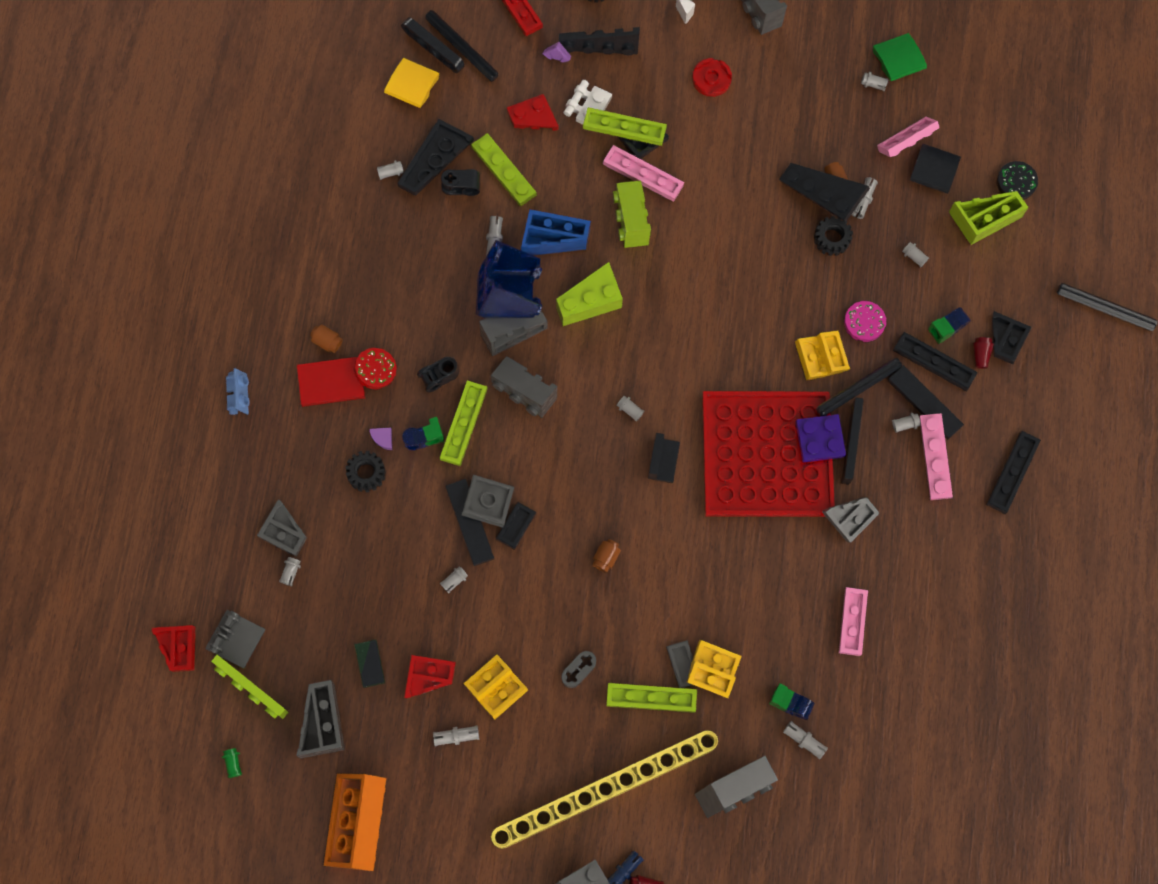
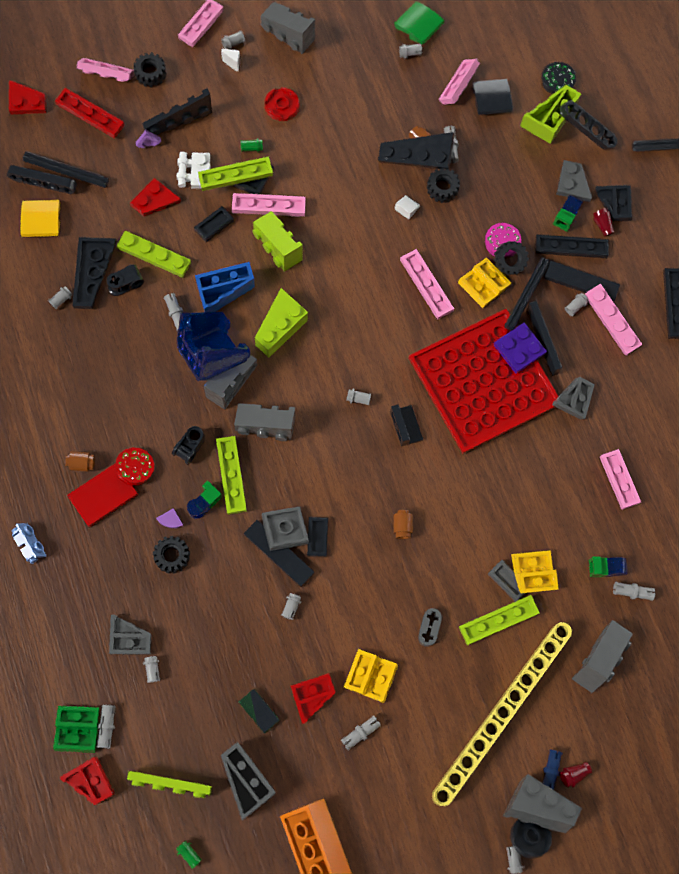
camera: 30 degrees left, 0 degrees up
dark grey hinge [205,610,266,669] -> none
light grey pin [902,242,929,267] -> none
none -> green slope [53,706,100,753]
none -> light grey pin [97,705,116,748]
none -> black tile [194,206,234,242]
none -> green pin [241,138,263,153]
none -> white slope [395,195,420,219]
none -> bright pink plate [400,249,454,320]
none -> black tyre [493,241,529,275]
none -> dark grey wing [556,160,592,202]
none -> black beam [560,101,617,150]

